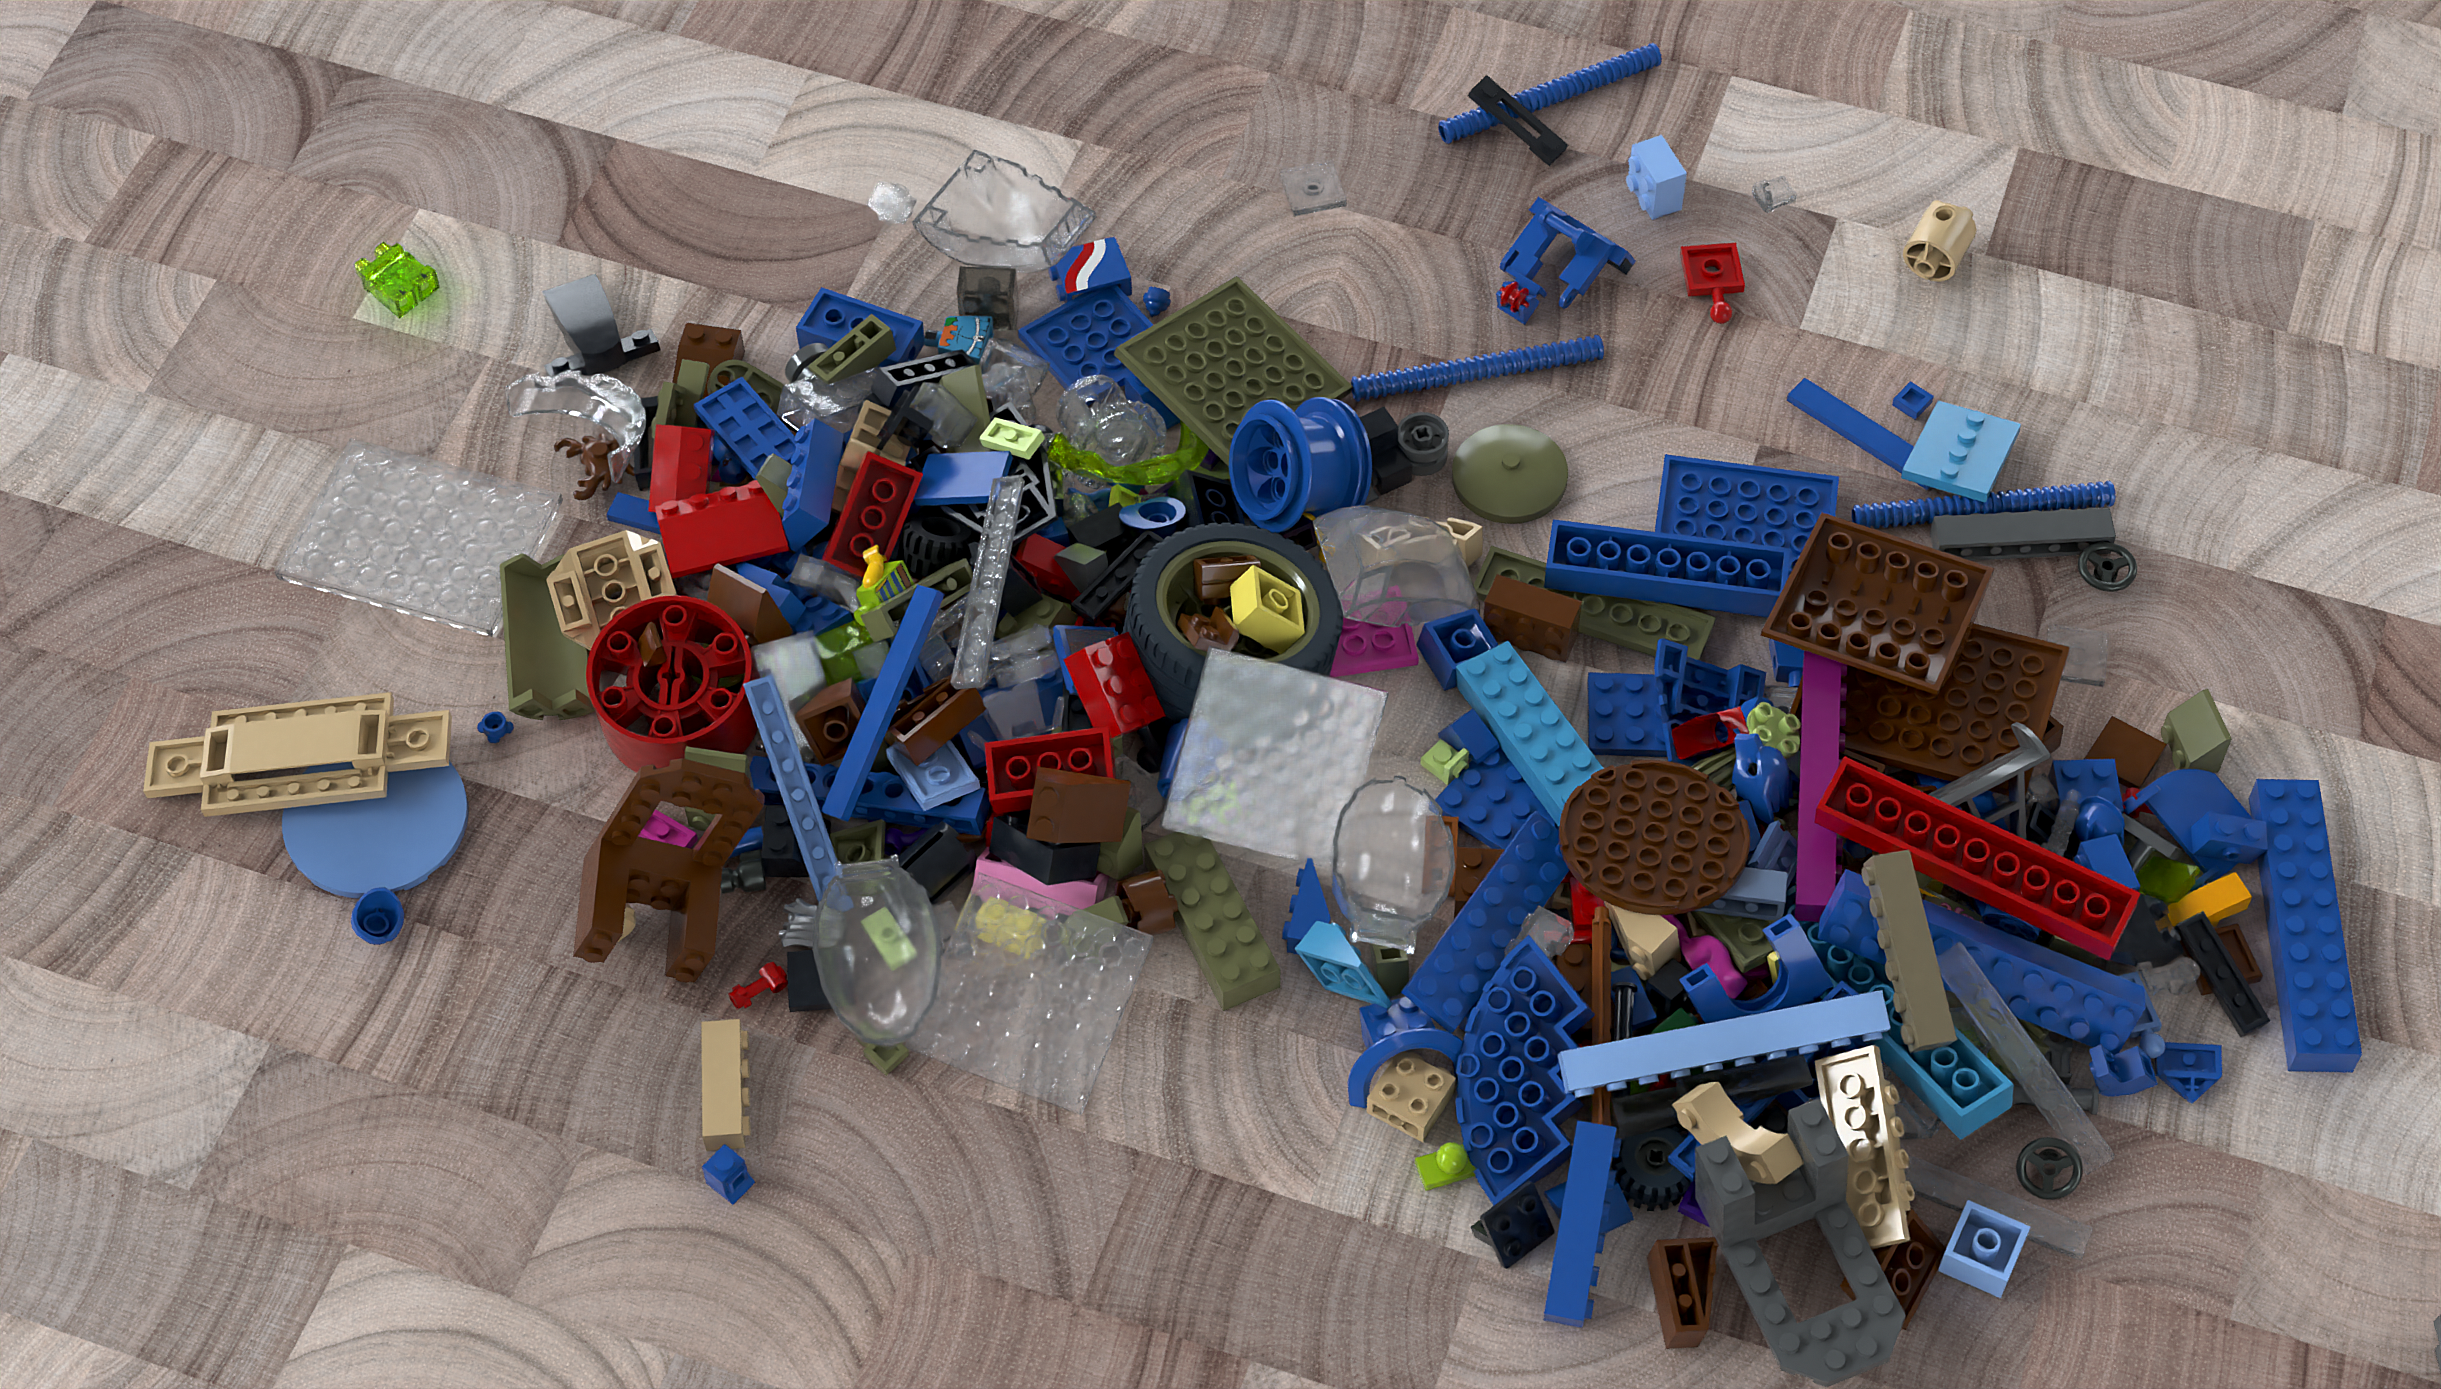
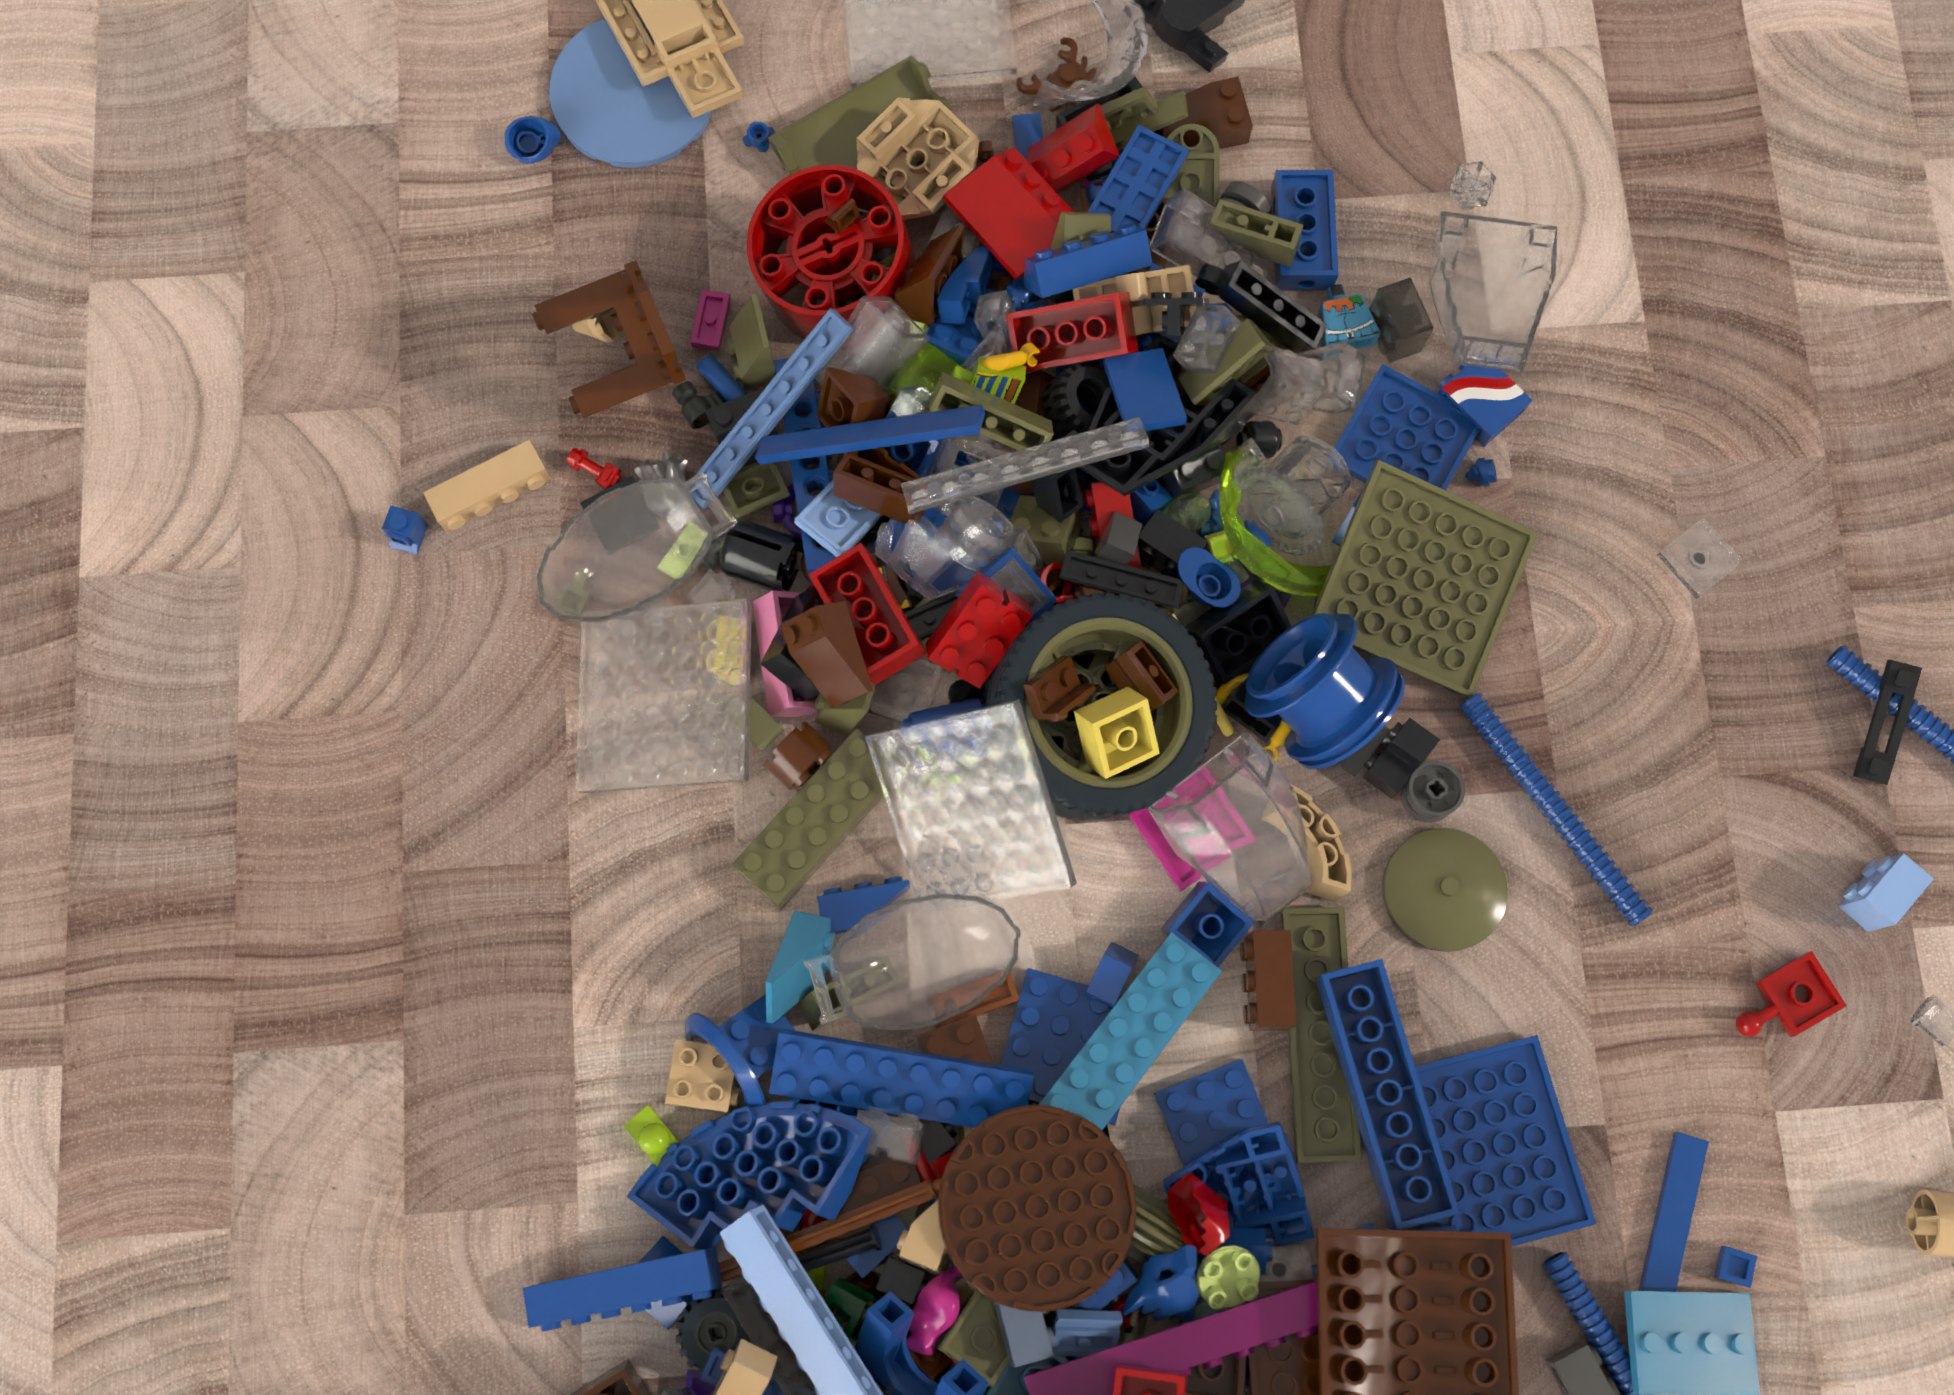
camera: 65 degrees right, 20 degrees up
yellowish green plate [979,417,1045,460] -> none
yellowish green bracket [1420,739,1469,785] -> none
black bracket [1470,1180,1555,1269] -> none
blue container [1496,197,1636,325] -> none

